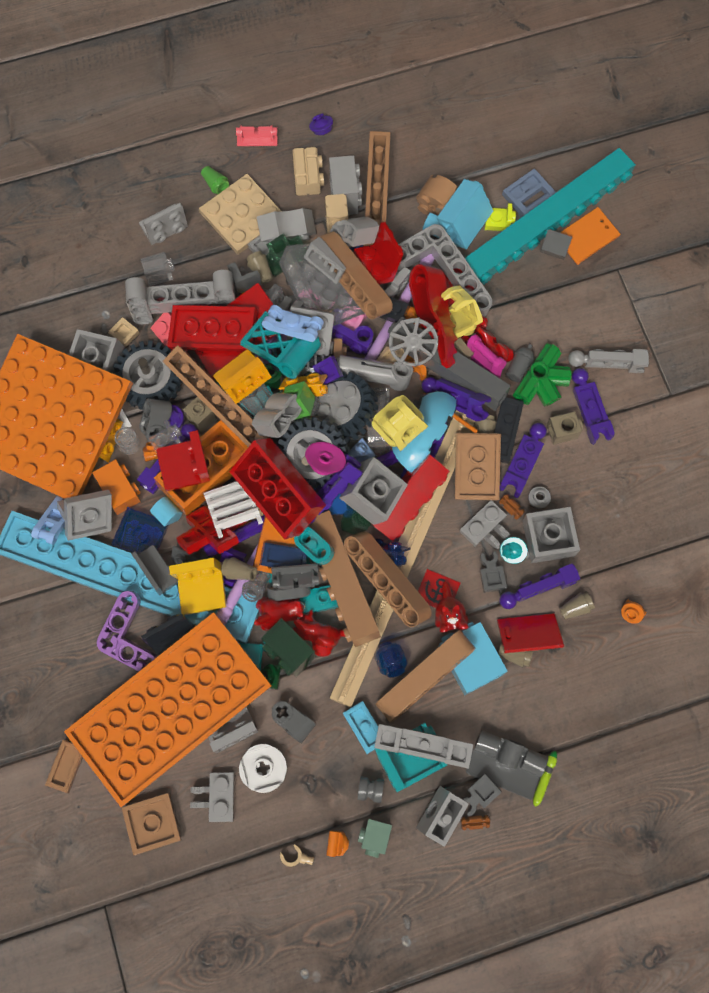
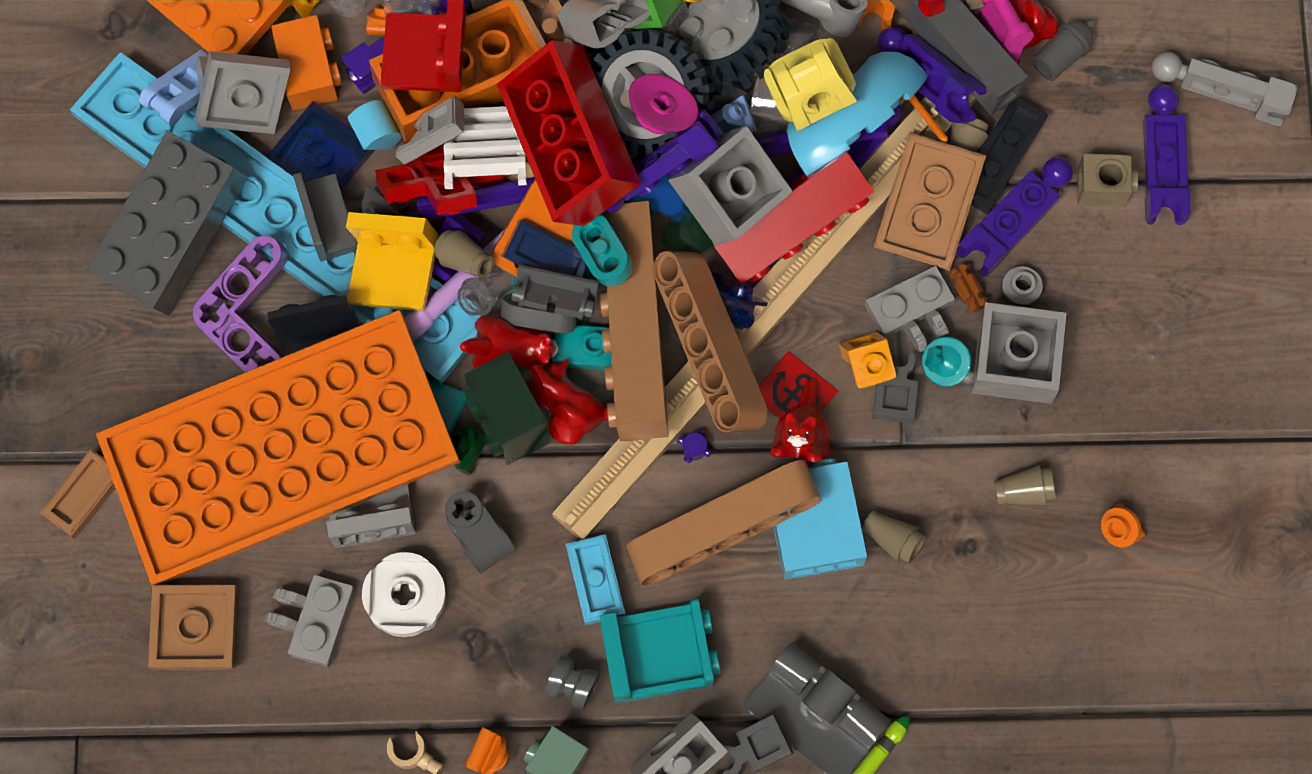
camera: 20 degrees right, 0 degrees up
clear blue head [374,641,408,678] -> none
light grey slope [374,724,474,769] -> none
red container [497,613,564,653] -> none
dark purple plate [499,563,580,609] -> none
green piece [512,343,571,407] -> none
none -> dark grey brick [86,130,248,315]
none -> light grey tile [396,96,464,165]
none -> dark purple piece [677,430,712,463]
none -> light orange bracket [838,332,896,389]

